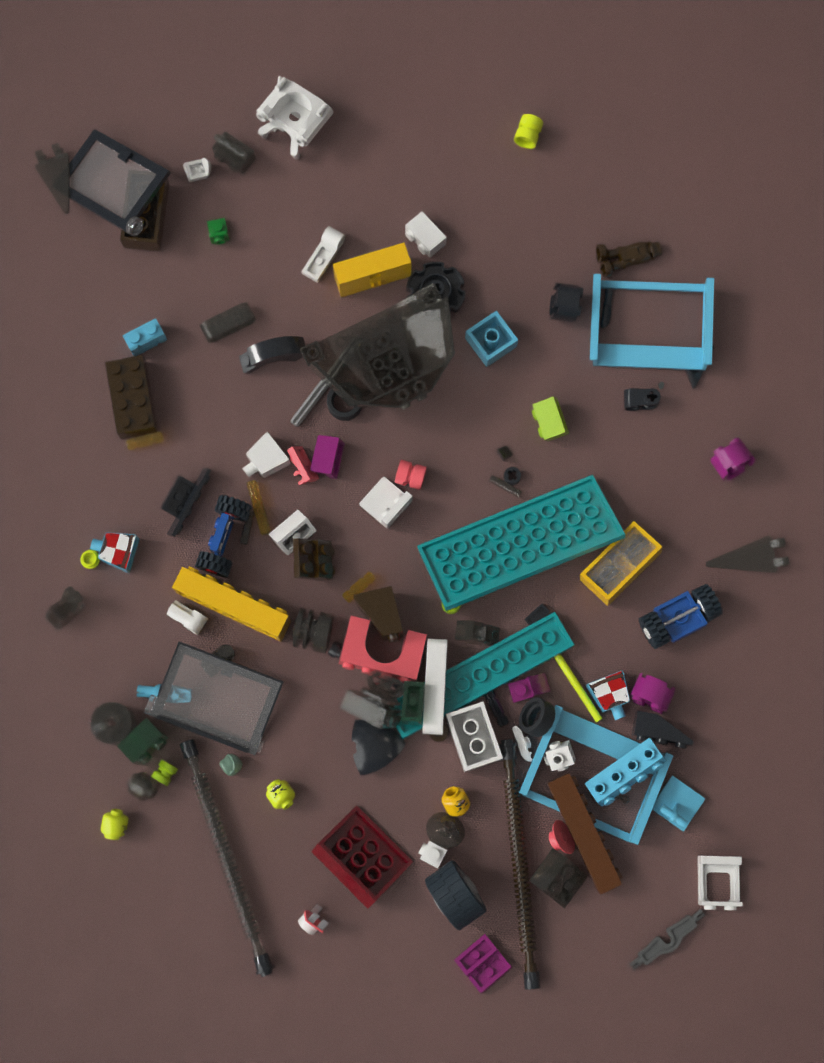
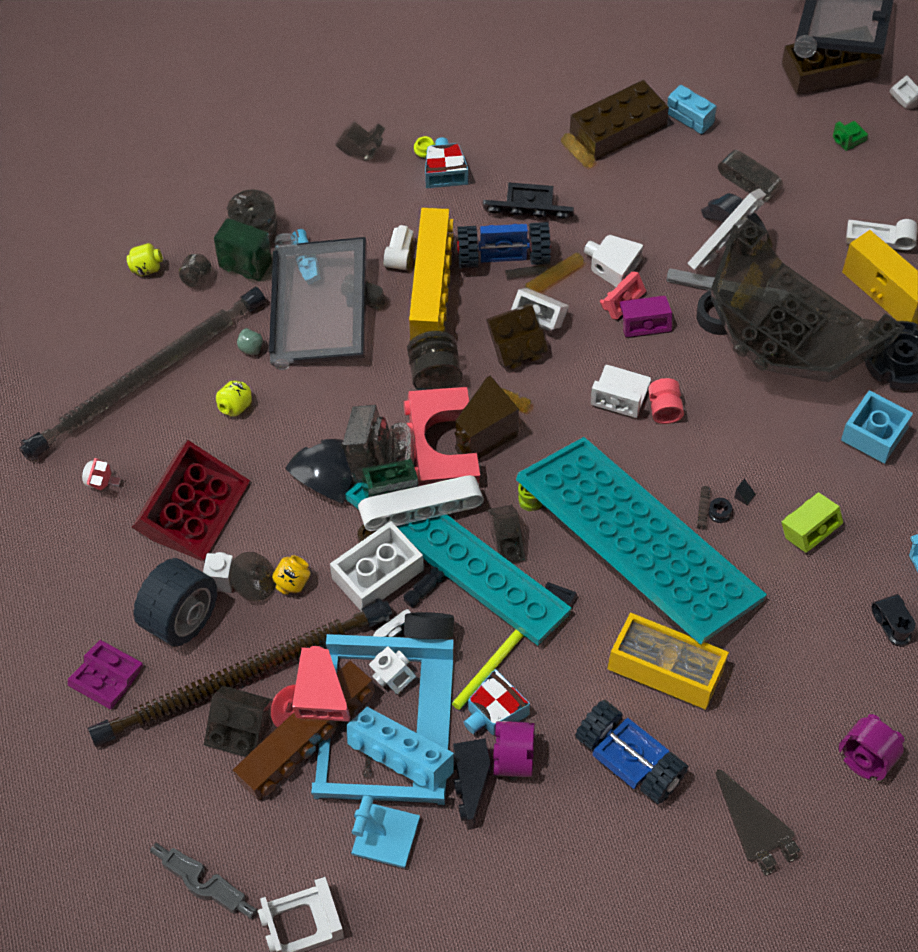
camera: 70 degrees right, 20 degrees down
lime wheel [151,759,178,786] -> none
magenta slope [508,673,551,703] -> none
none -> coral slope [292,646,350,722]
none -> white plate [687,188,766,269]

